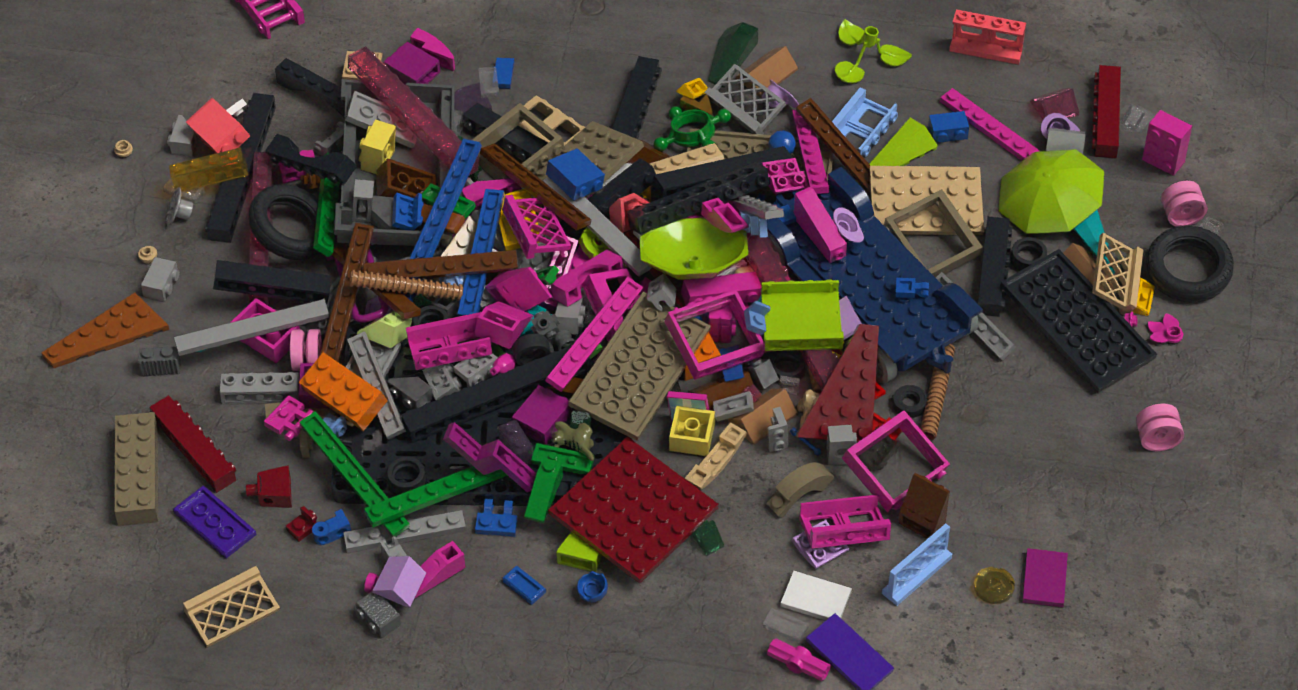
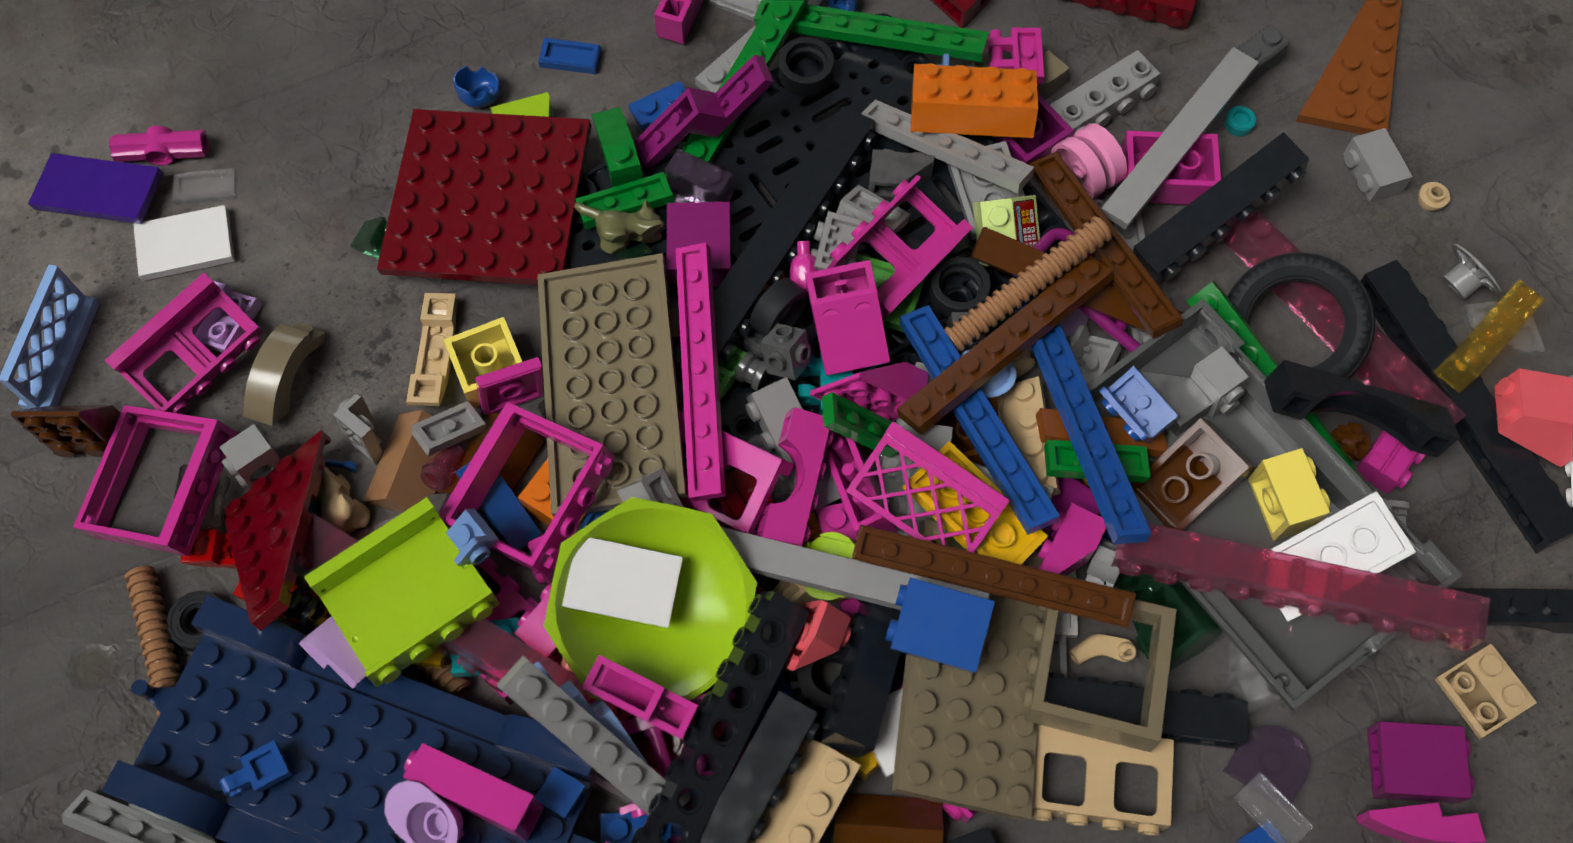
camera: 145 degrees right, 15 degrees up
none -> white tile [562,538,683,628]

